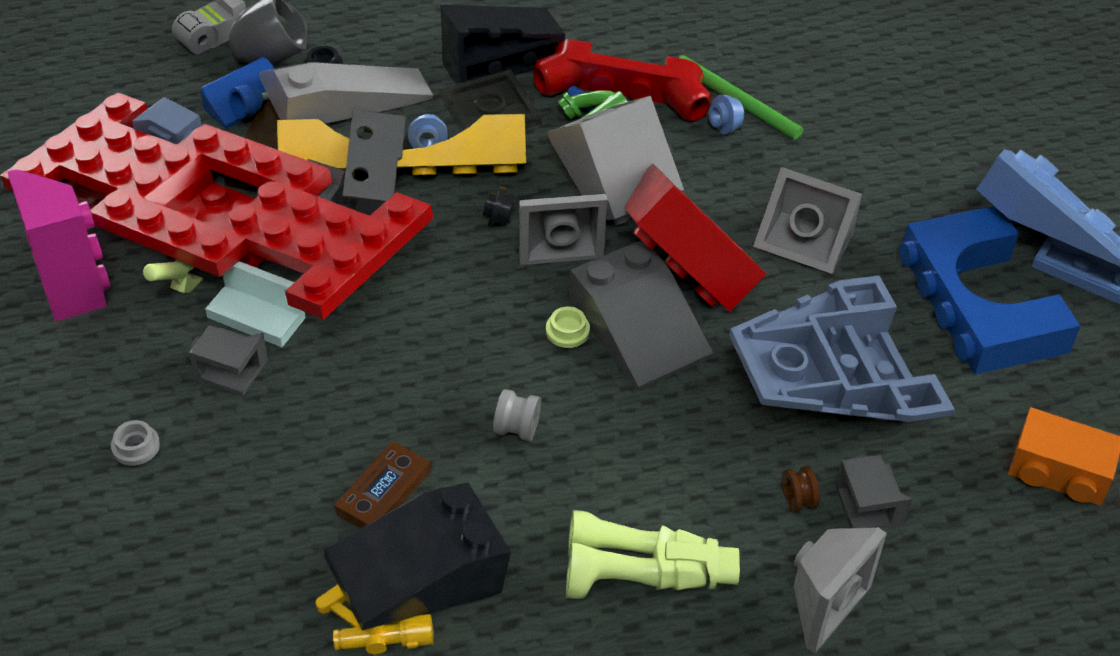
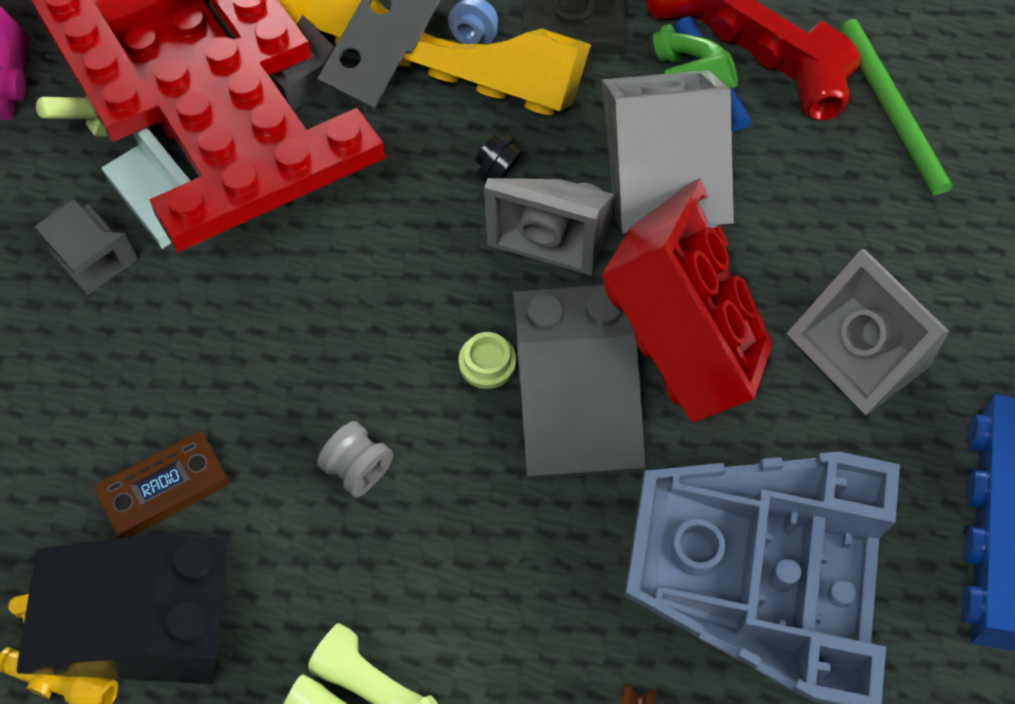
camera: 30 degrees right, 15 degrees up
medium blue plate [709,95,744,135] -> none

